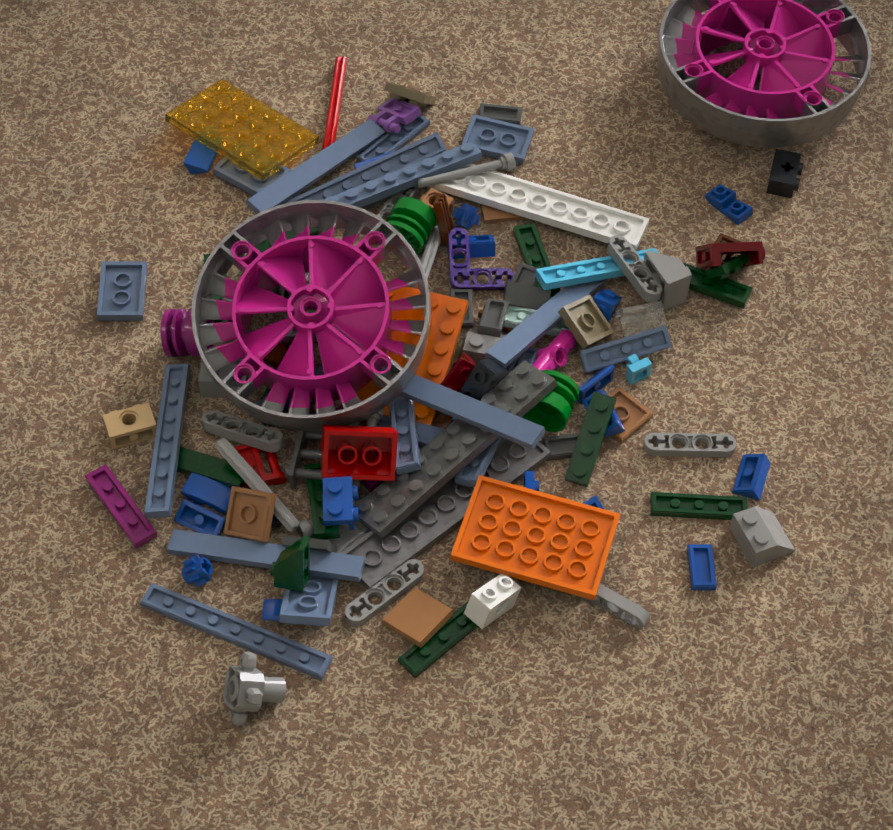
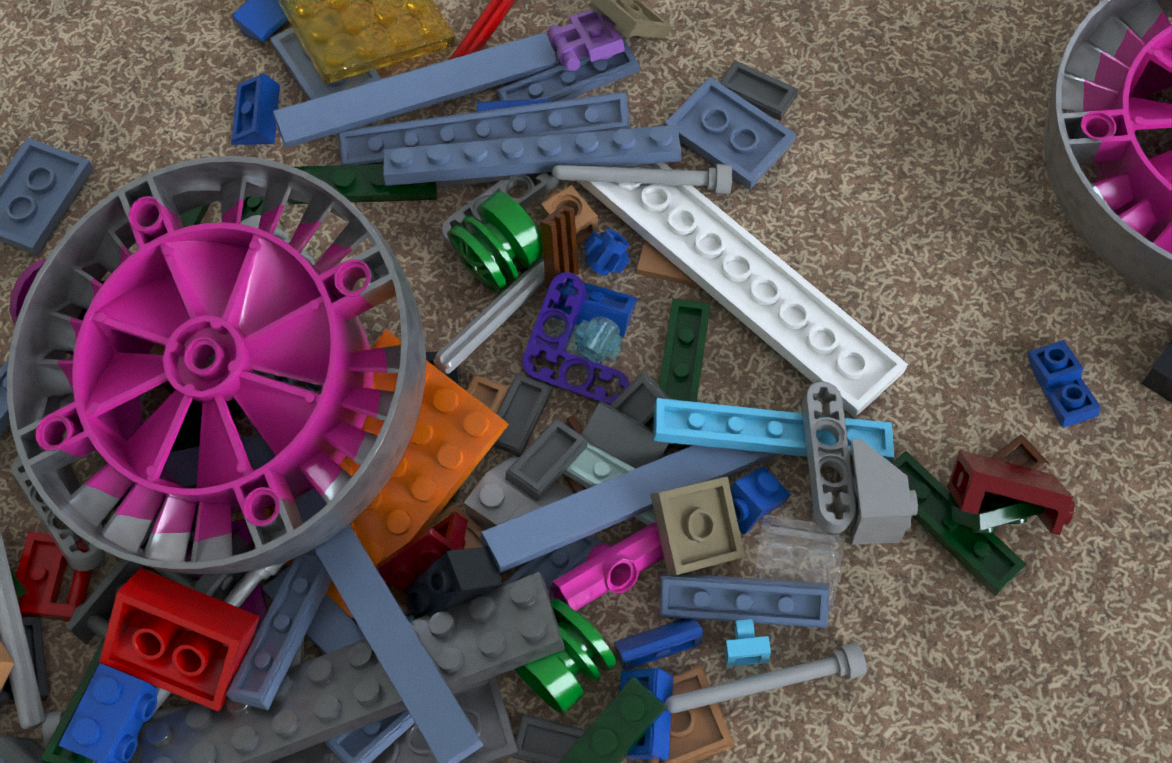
camera: 30 degrees right, 10 degrees up
none -> blue slope [231,73,280,145]
none -> clear light blue gear [574,316,623,364]
none -> light grey piece [665,642,867,713]

